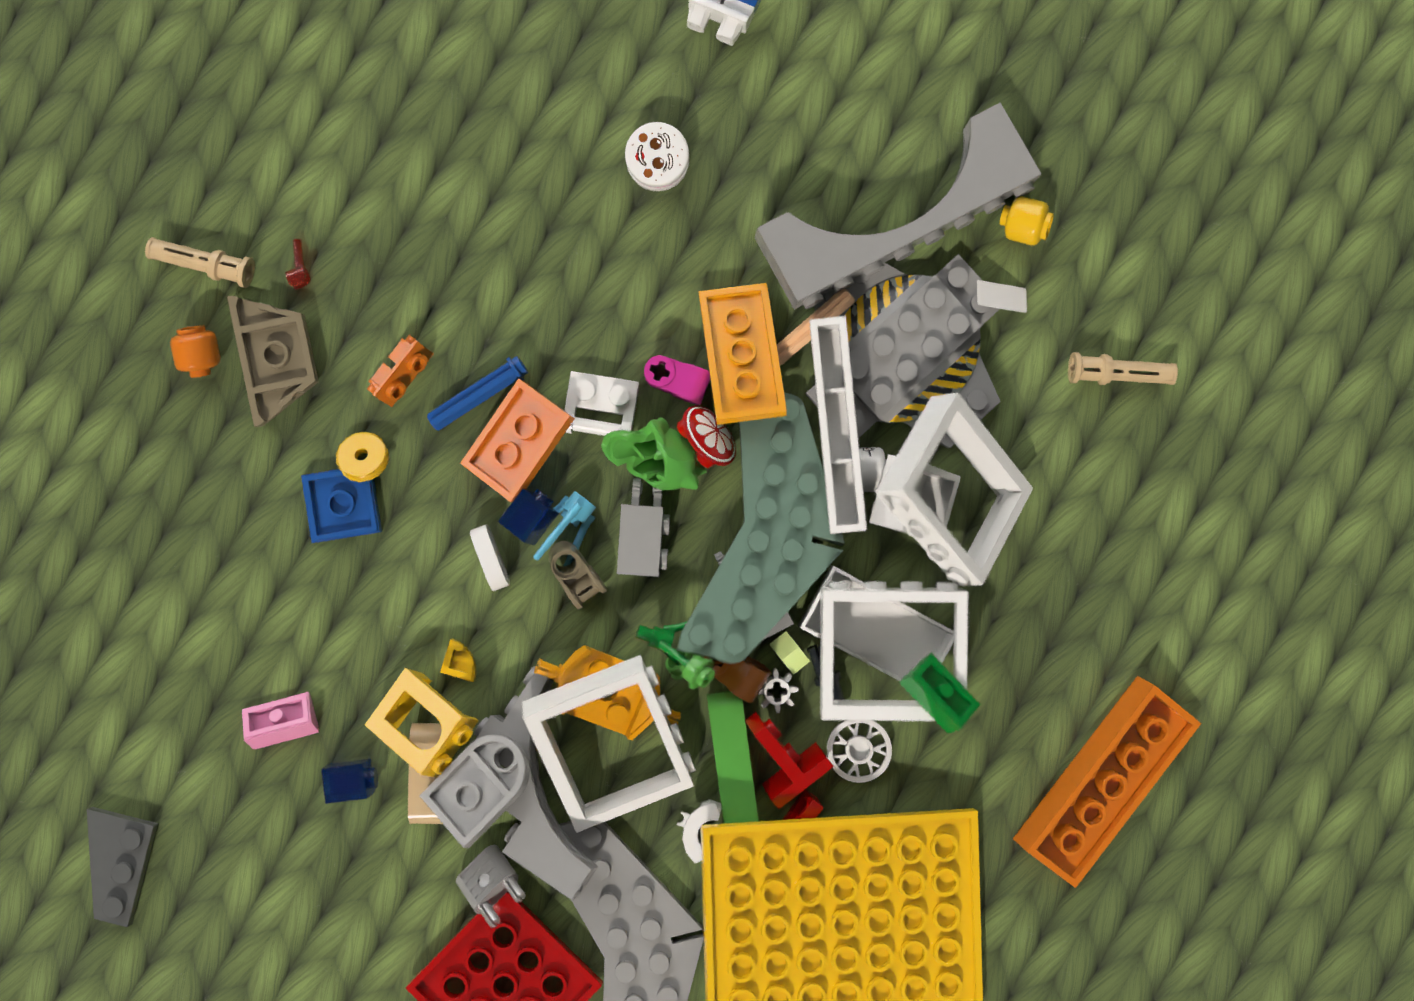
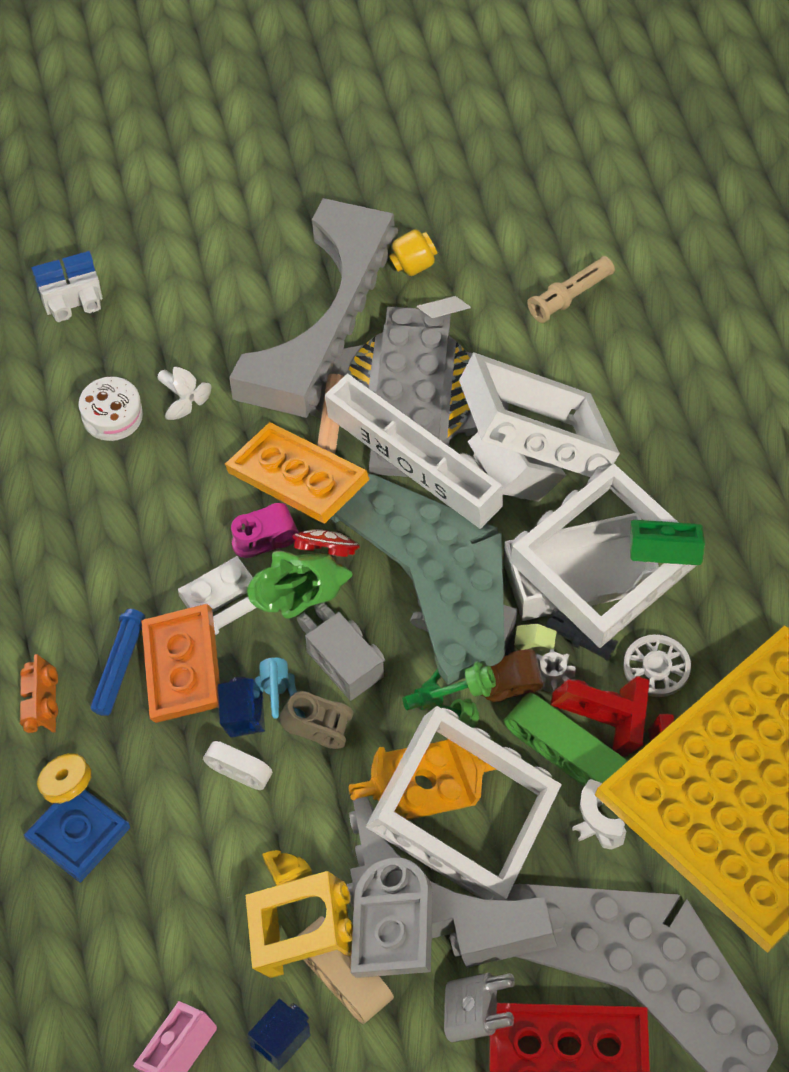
camera: 40 degrees left, 30 degrees down
none -> white plant [158,367,212,420]

